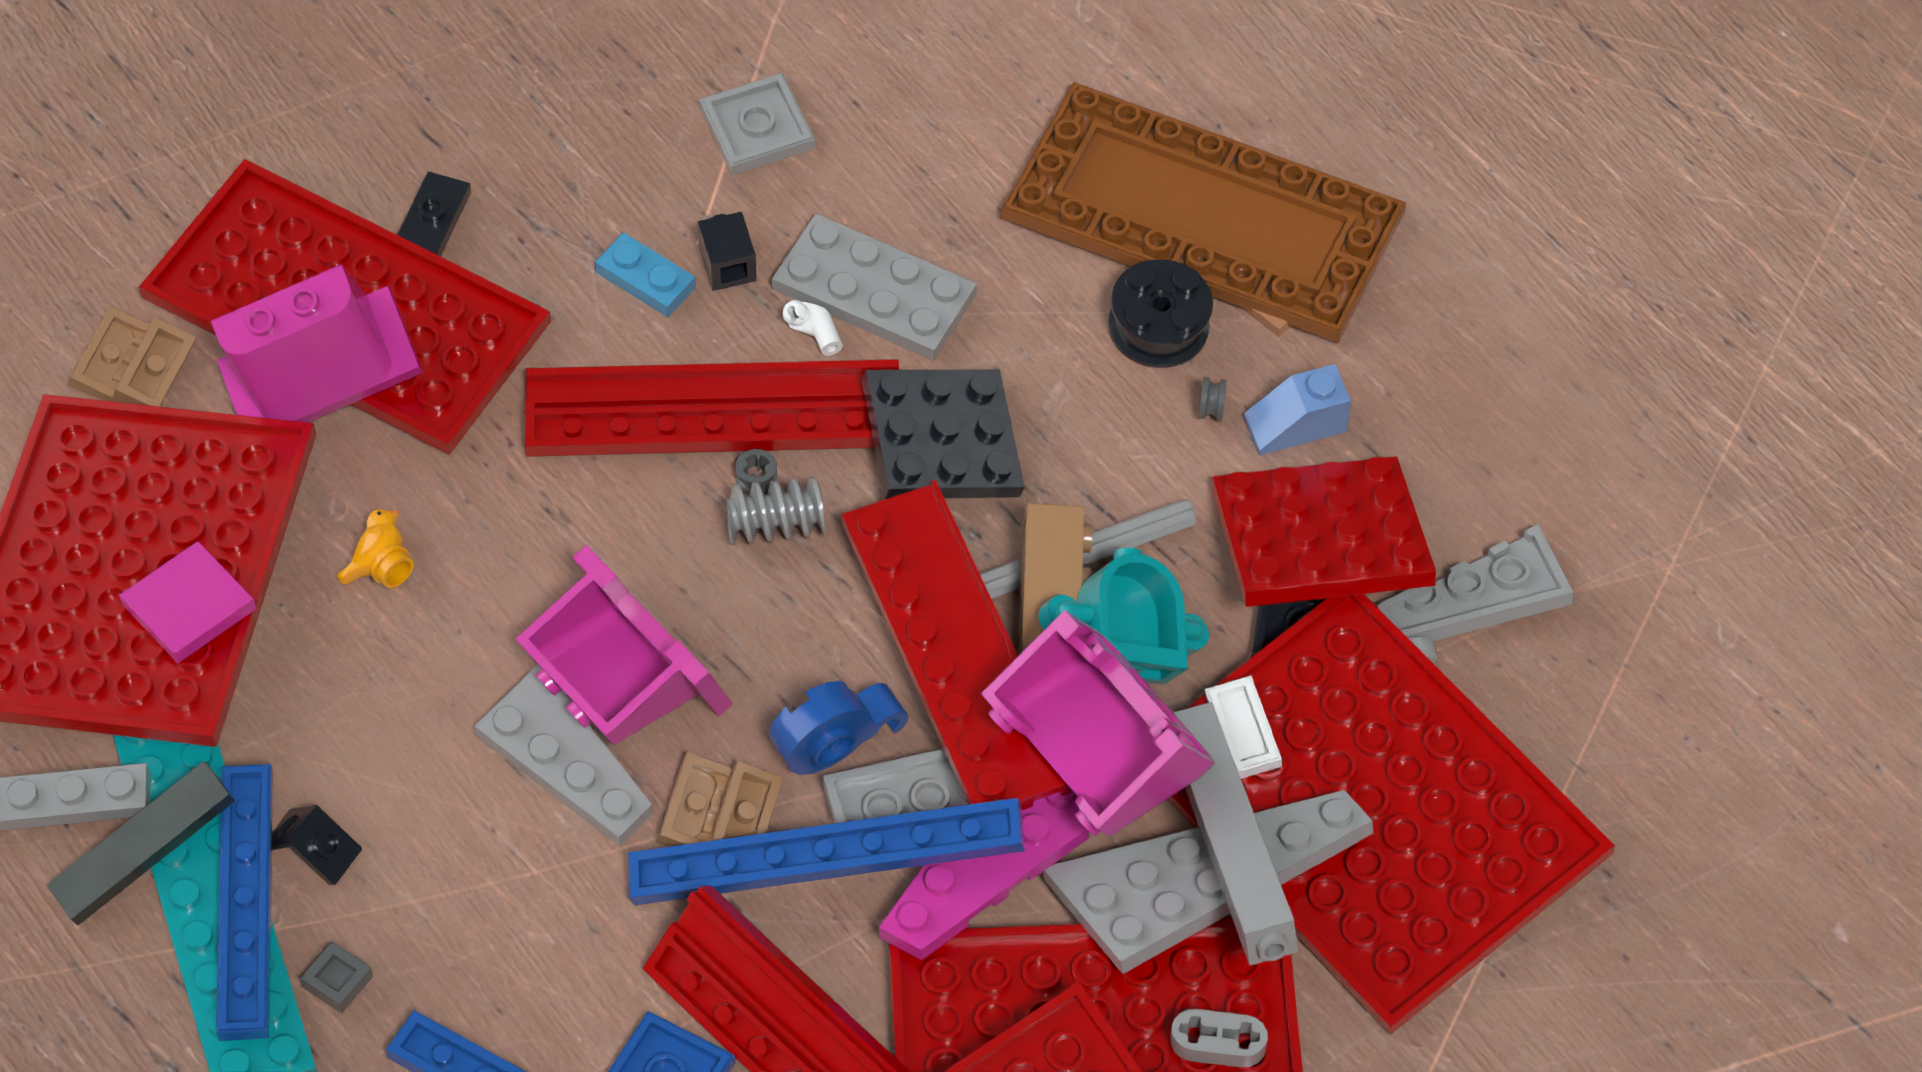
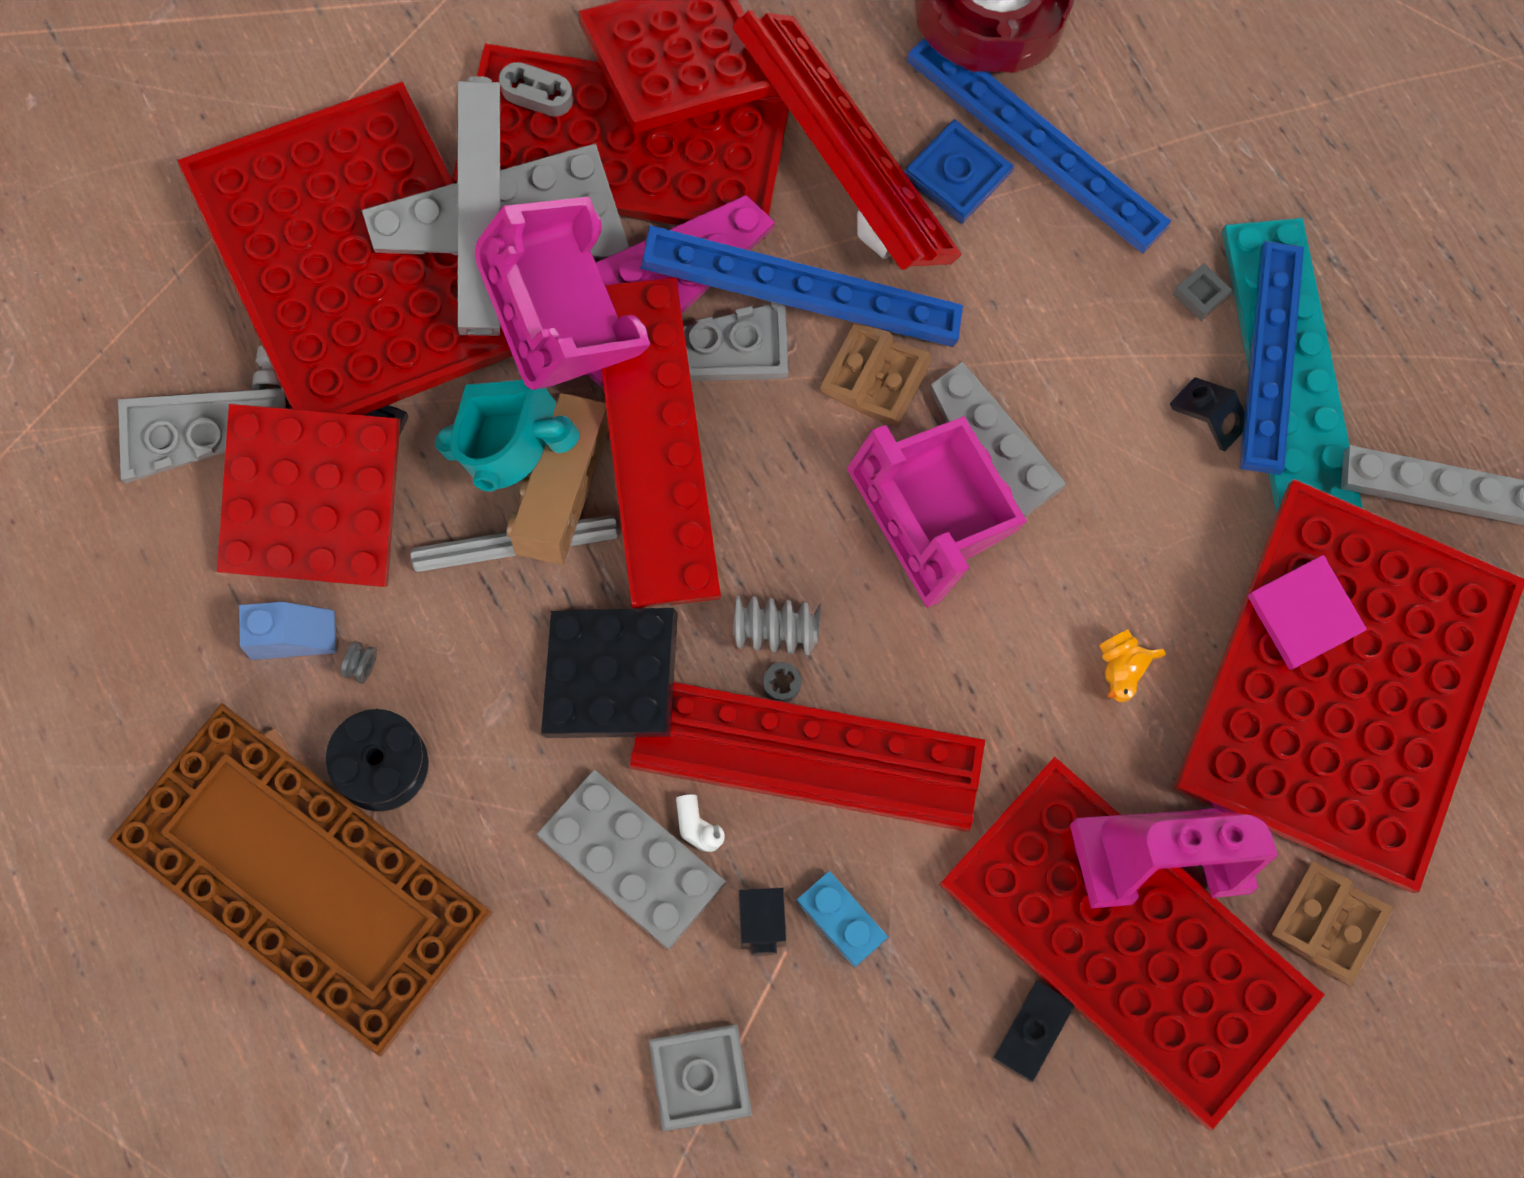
camera: 170 degrees left, 15 degrees up
pearl dark grey tile [47,761,235,926] -> none
blue piece [769,681,909,775] -> none
white tile [1205,676,1282,779] -> none

